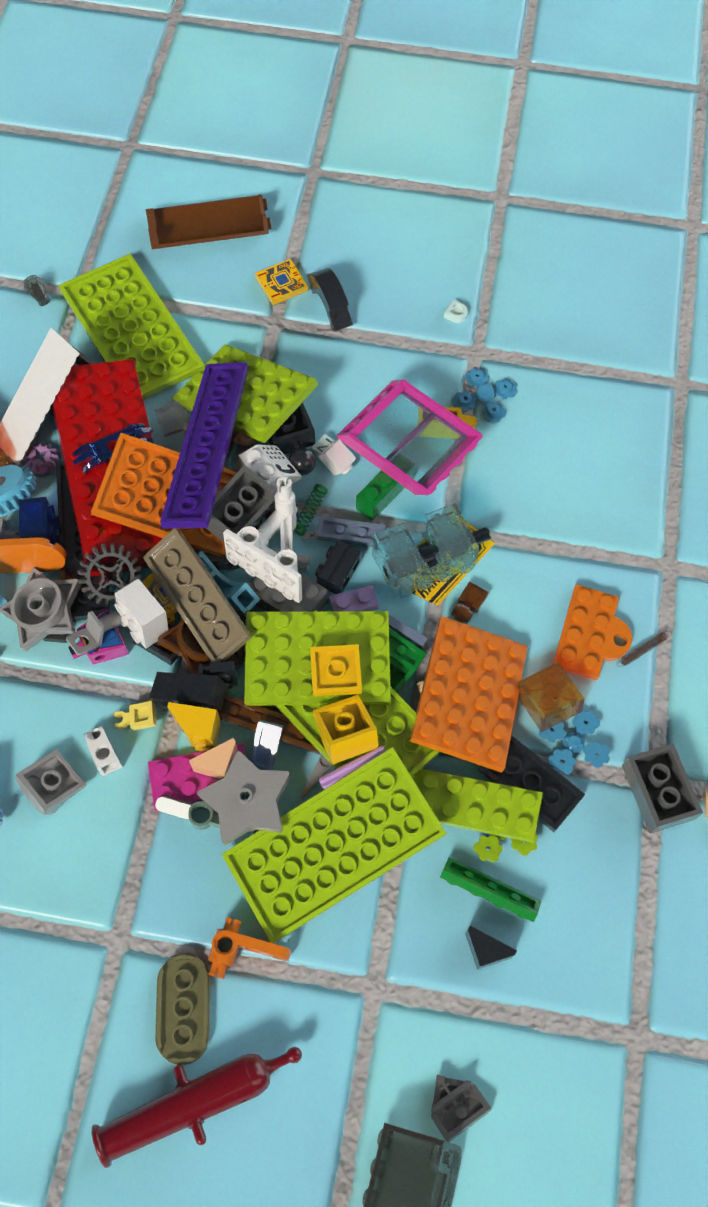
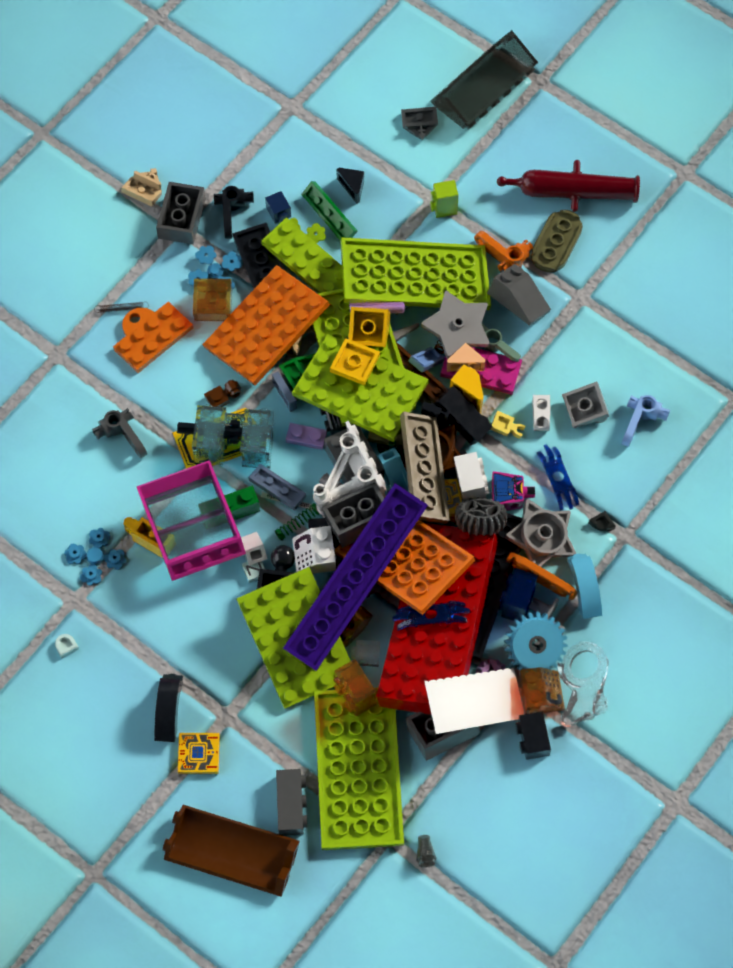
camera: 150 degrees left, 0 degrees up
light grey bracket [66,611,121,656] -> none
black brick [315,540,362,594] -> none
none -> dark grey piece [92,408,147,458]
none -> black piece [214,186,254,239]
none -> dark blue brick [265,191,291,224]
none -> dark grey brick [276,769,307,835]
none -> clear orange brick [333,659,377,716]
none -> lime brick [430,180,459,218]
none -> dark grey slope [487,264,551,326]
none -> clear blue piece [536,444,579,511]

